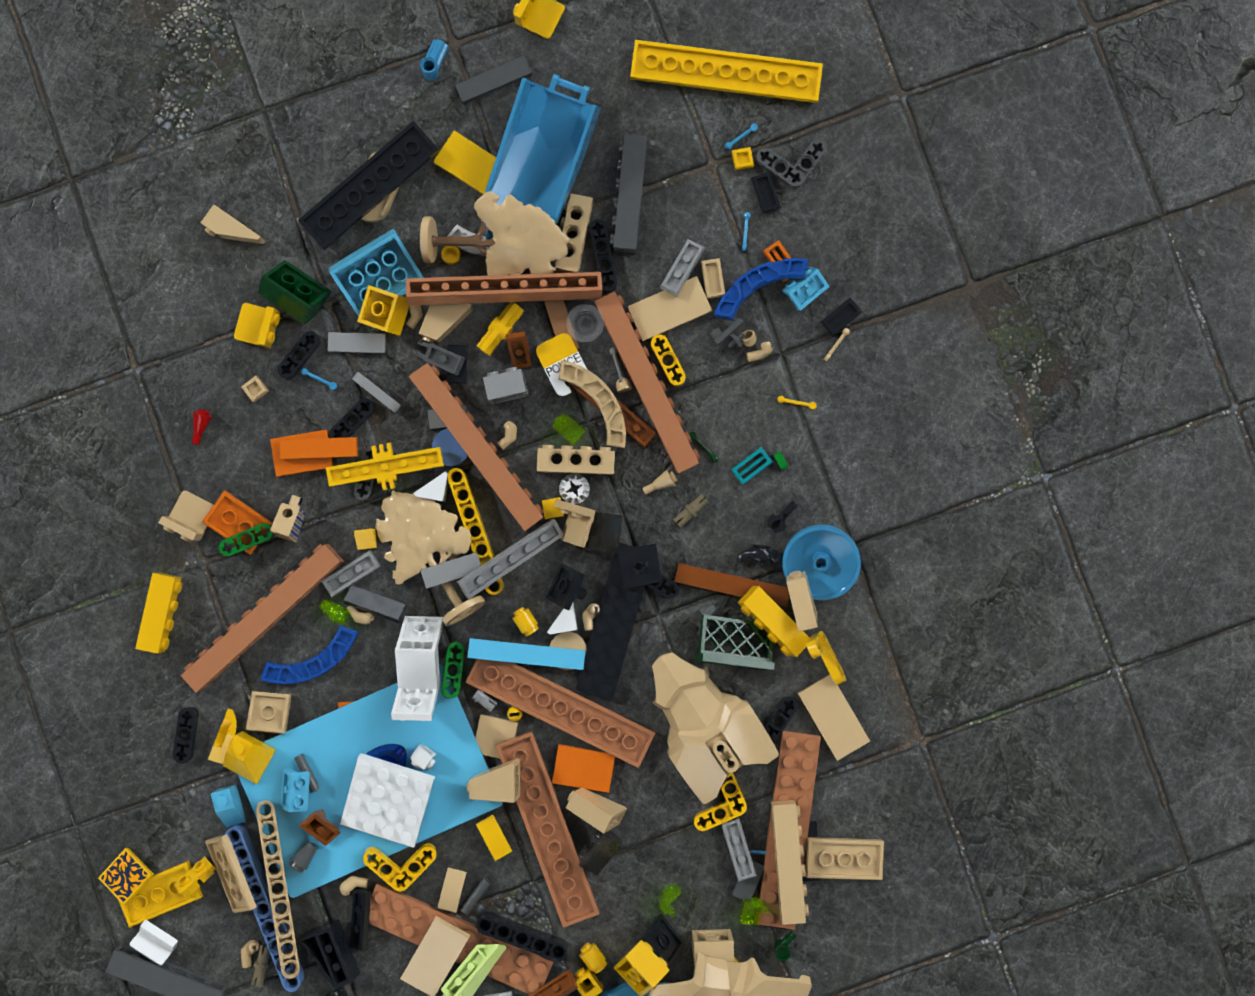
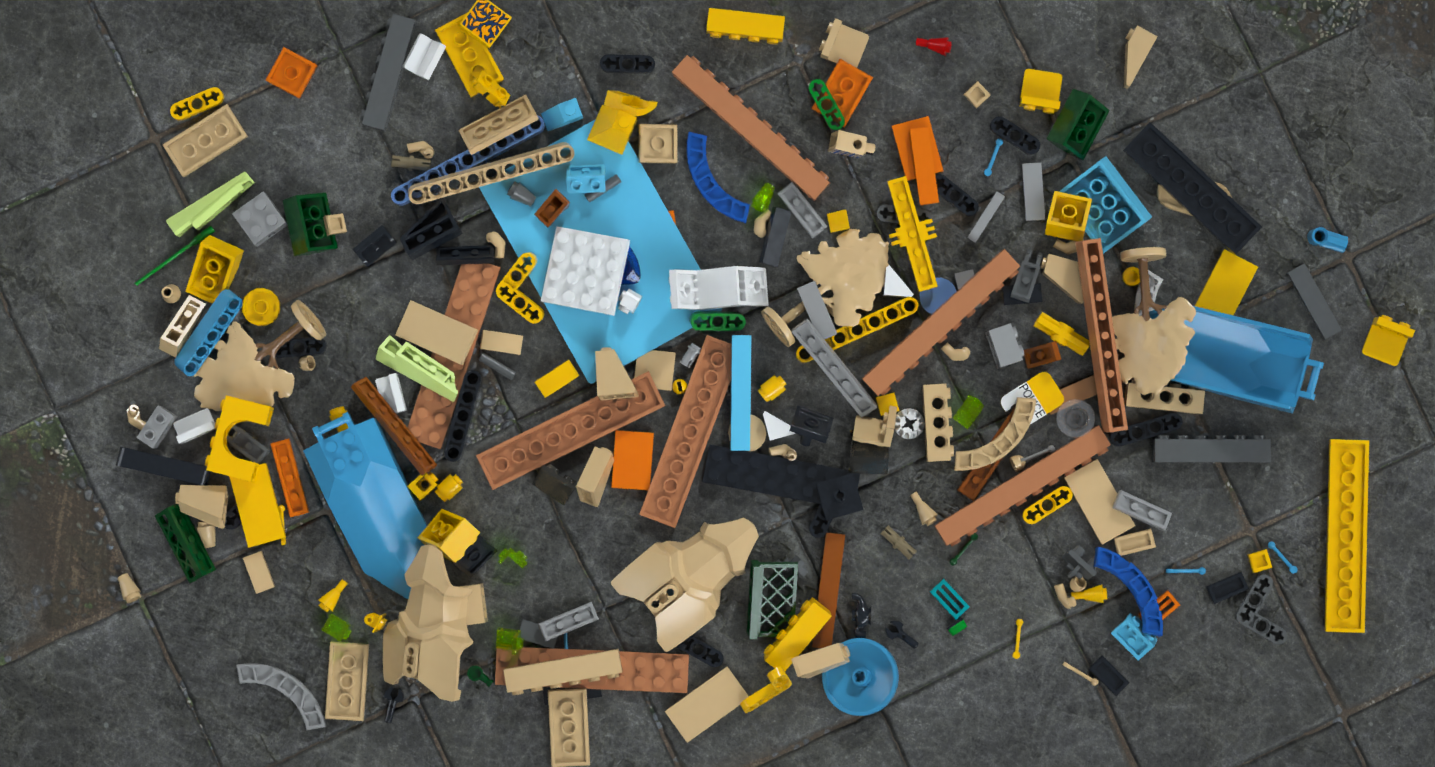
camera: 80 degrees right, 0 degrees up
yellow beam [694,764,747,831] -> none
none -> yellow cone [1071,584,1107,603]

